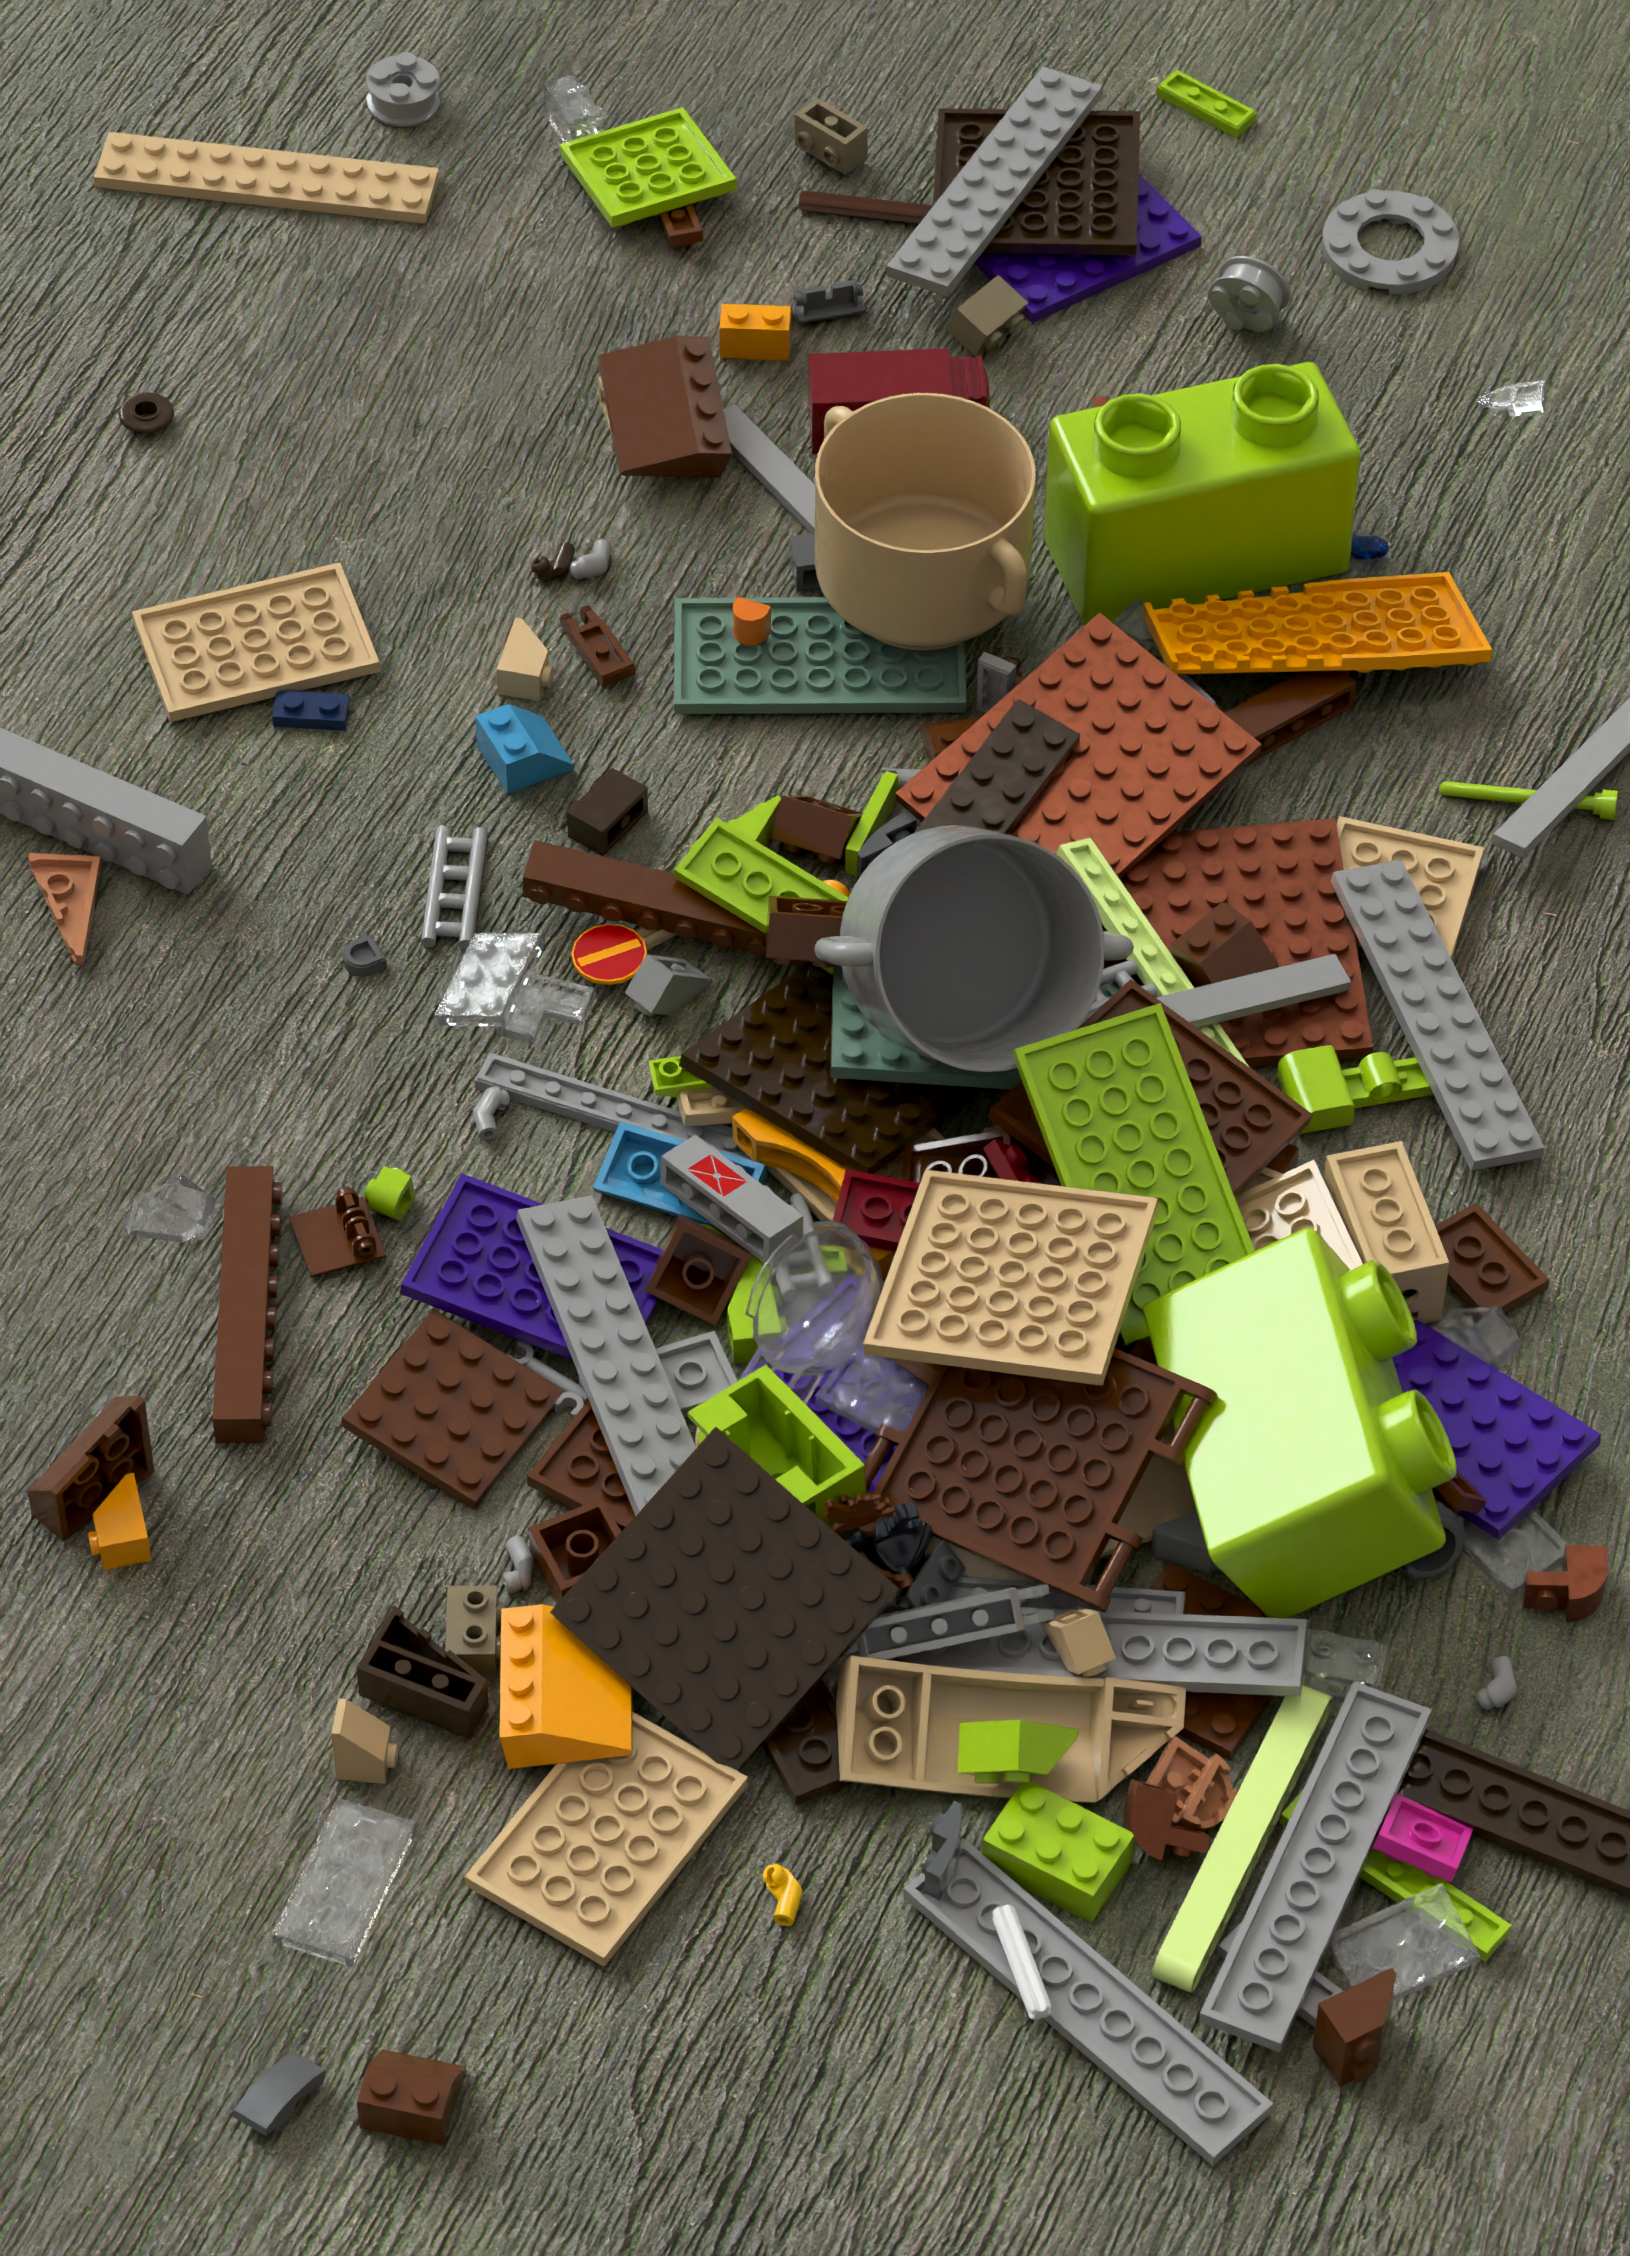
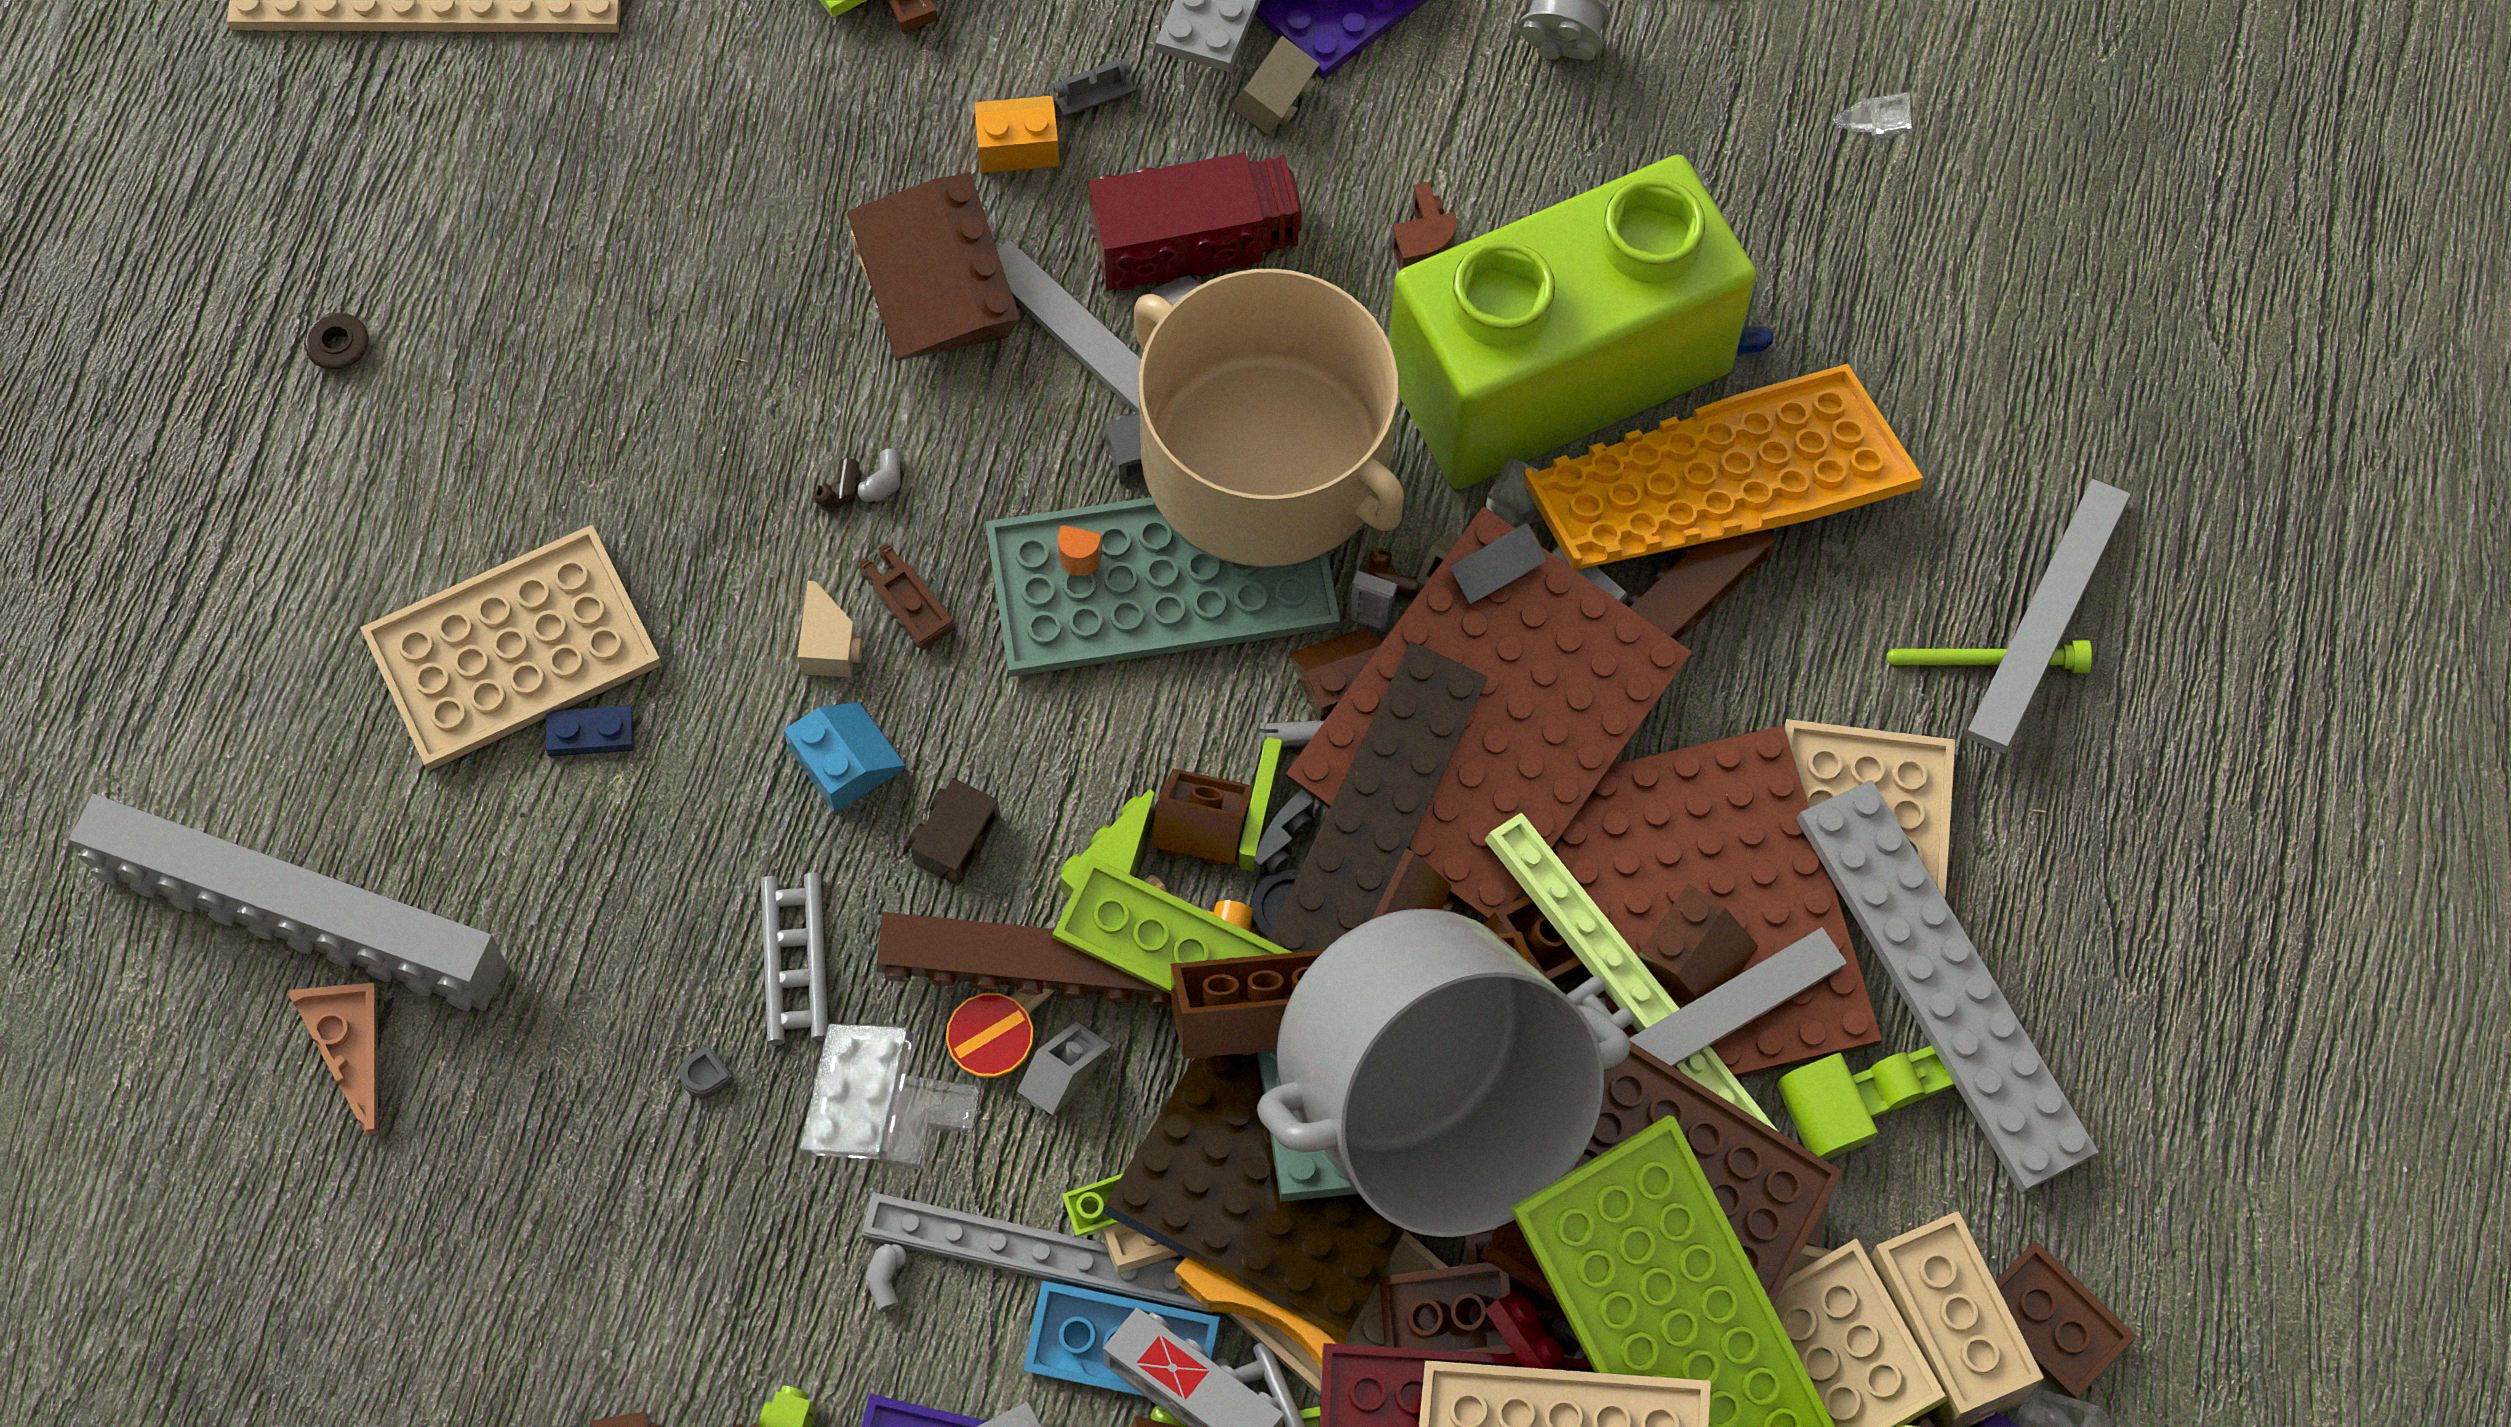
camera: 10 degrees left, 15 degrees up
none -> dark grey slope [1450,522,1548,604]

